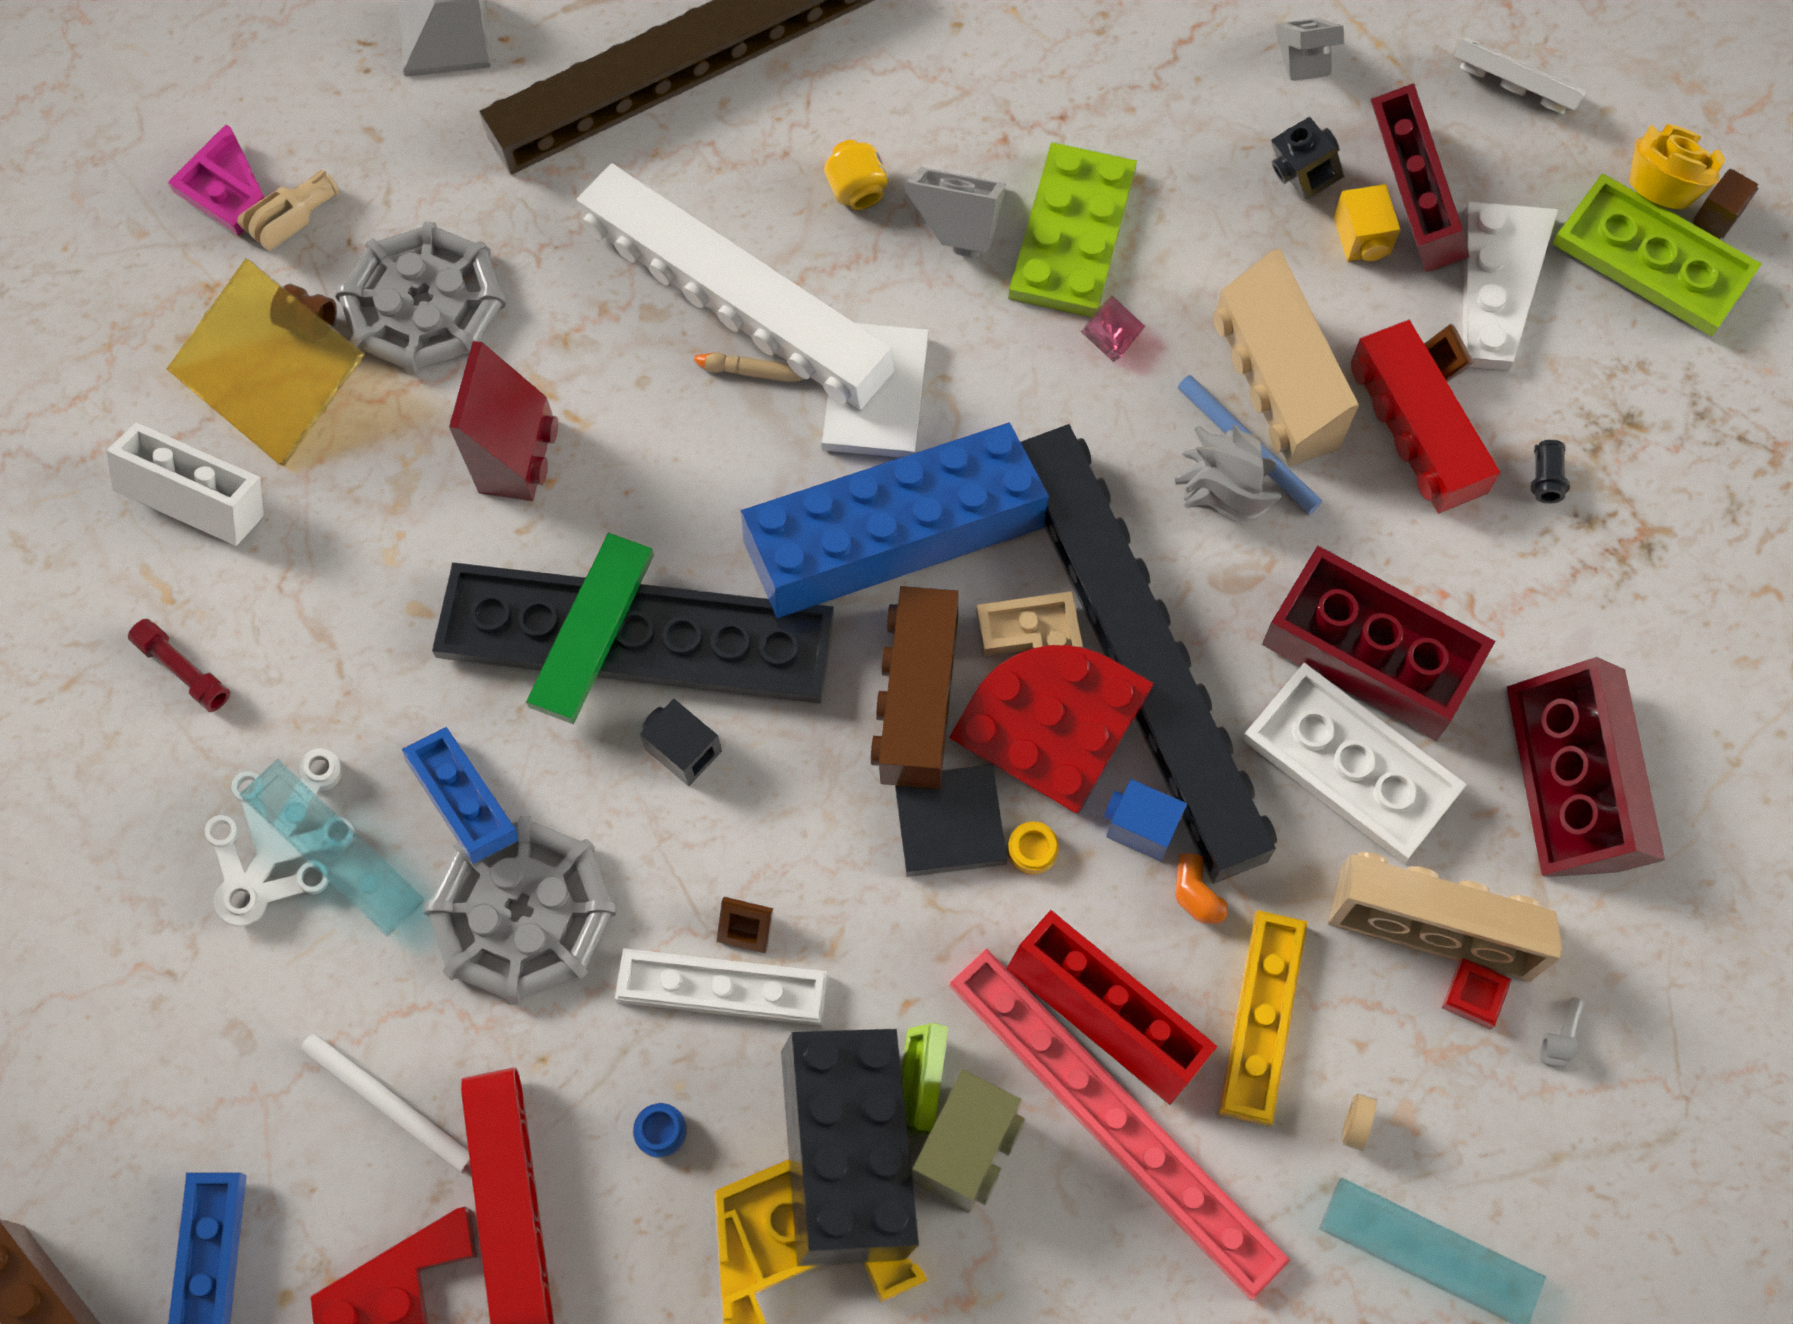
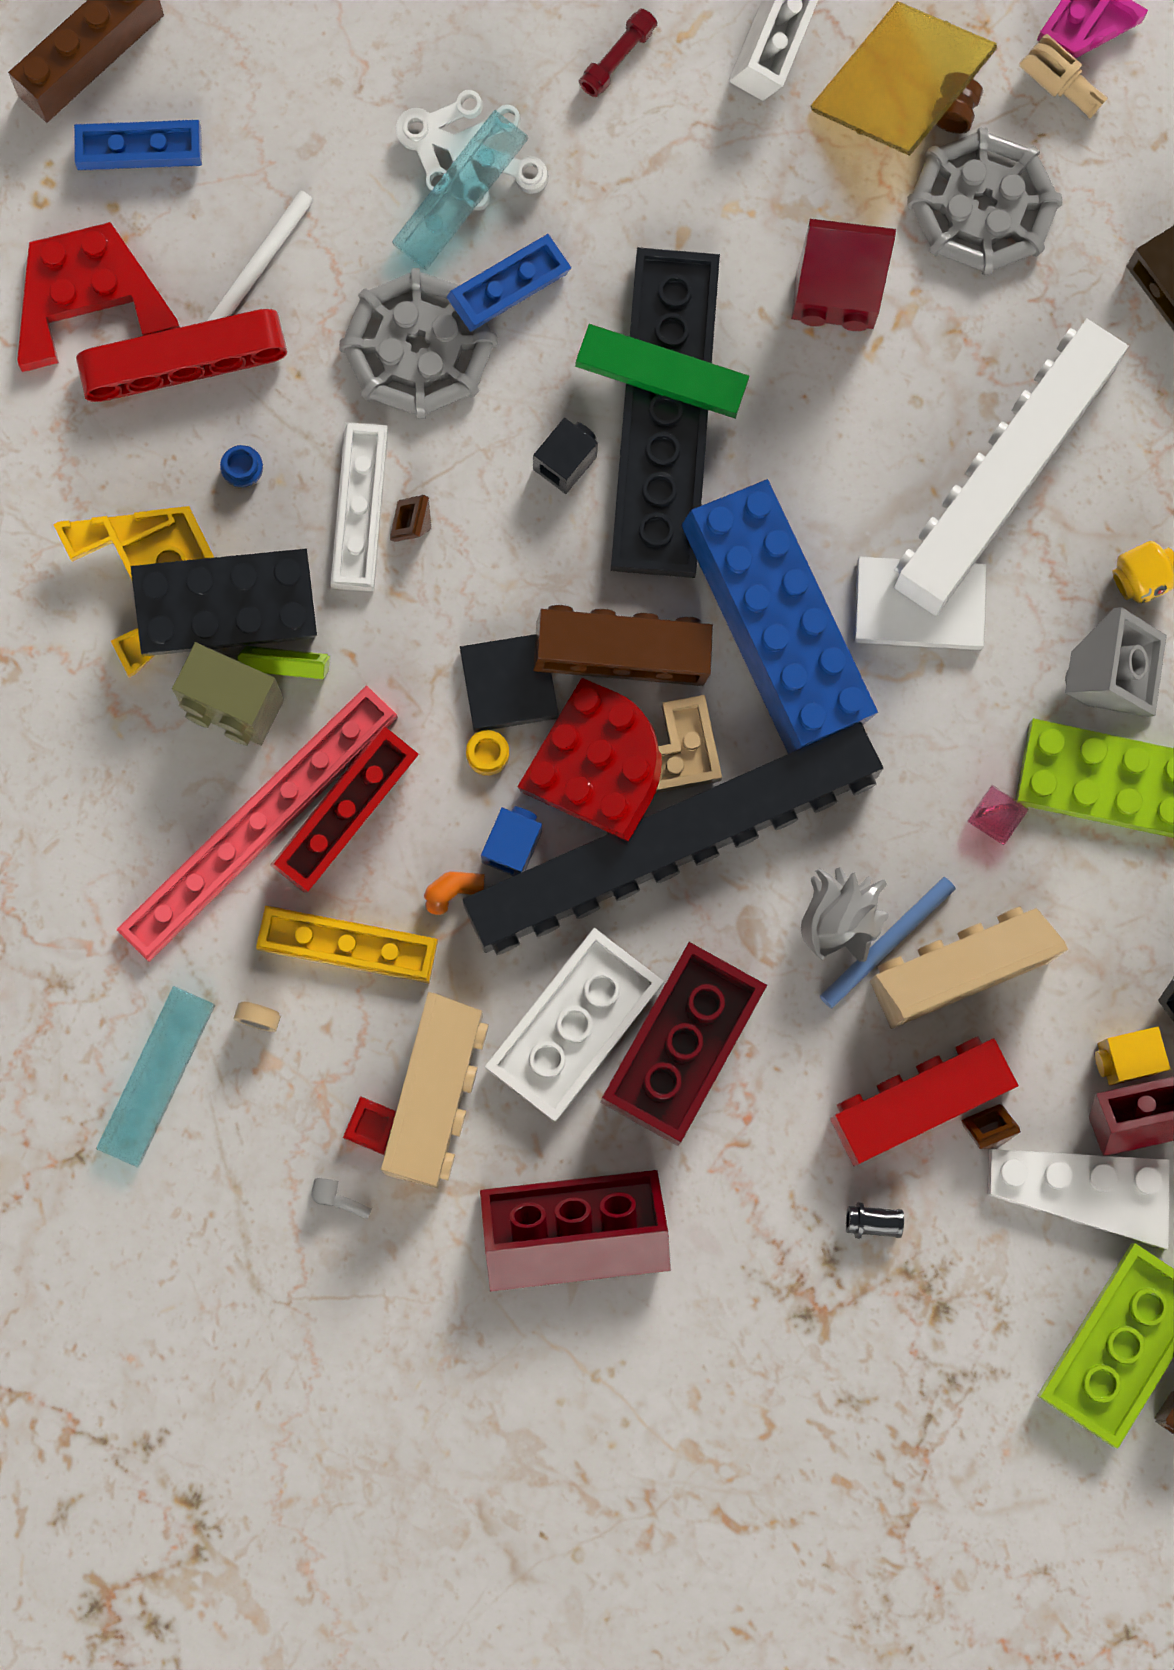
camera: 80 degrees right, 10 degrees up
tan piece [694,352,803,382] -> none

